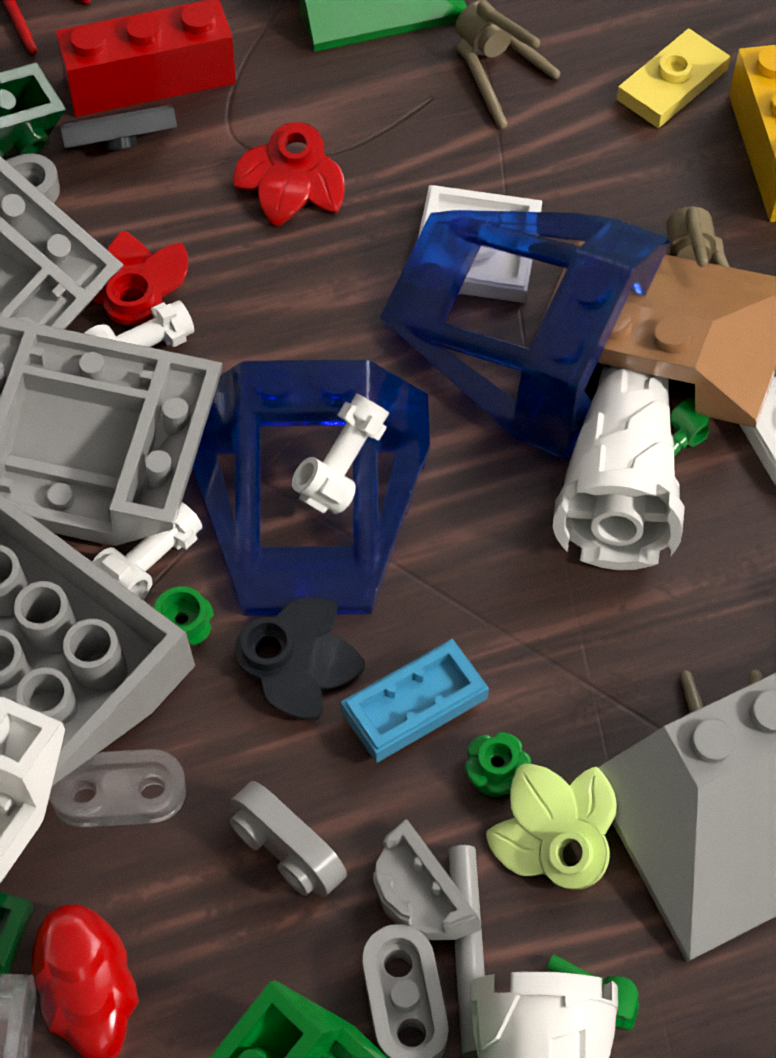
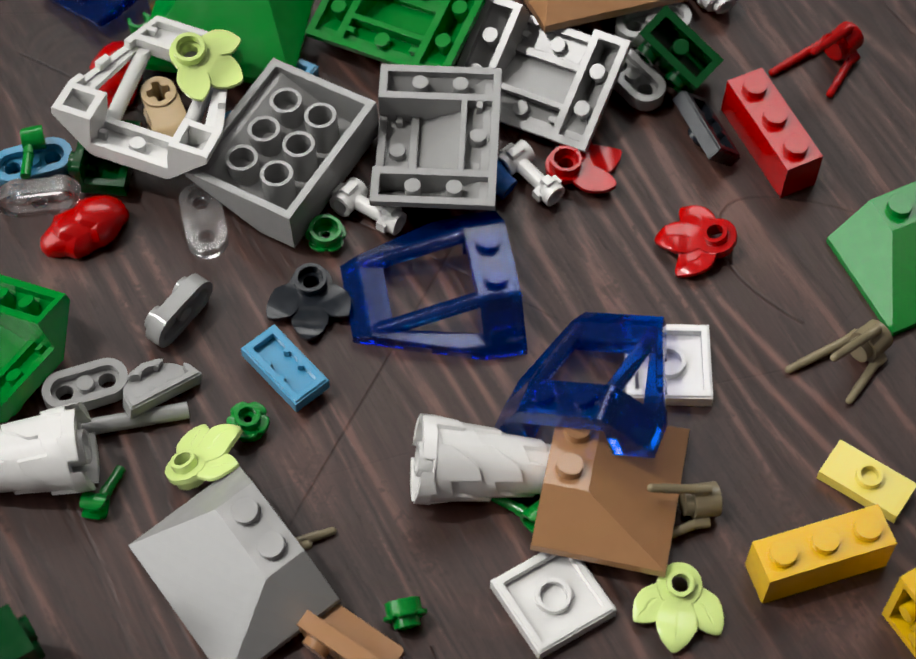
camera: 80 degrees right, 0 degrees up
white bar [292,393,389,514] -> none

